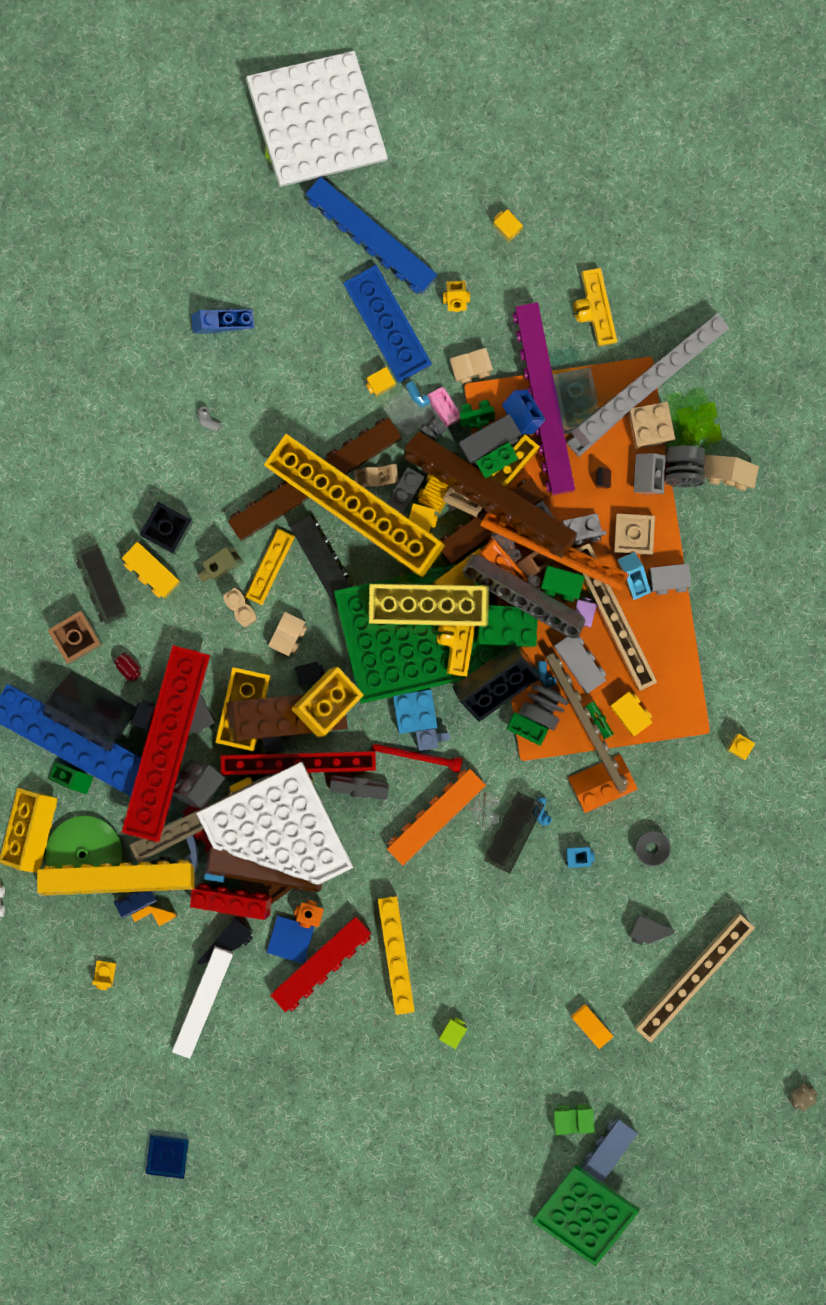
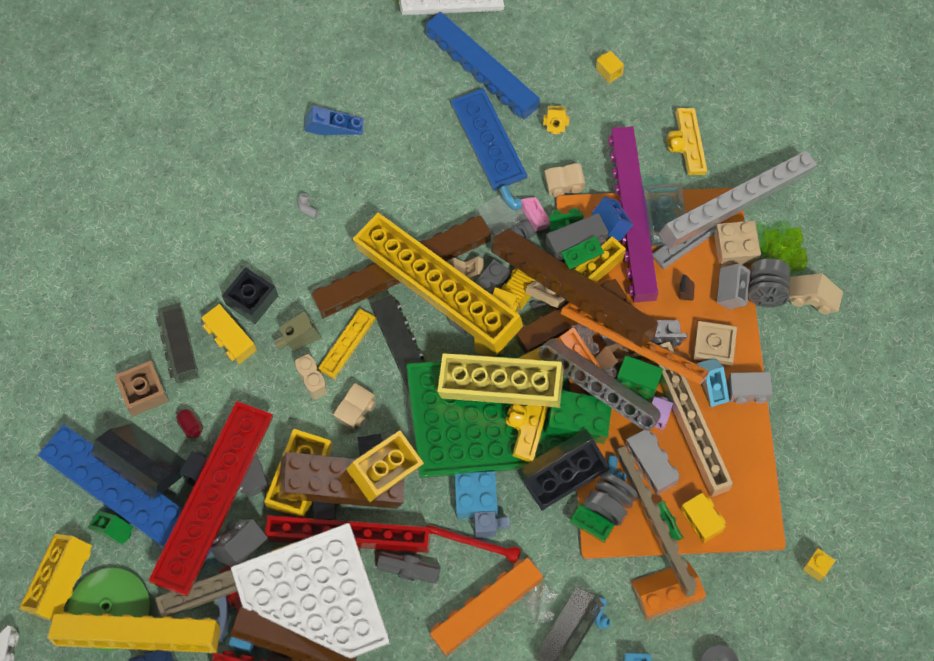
camera: 10 degrees right, 20 degrees down
yellow brick [365,367,396,397] -> none

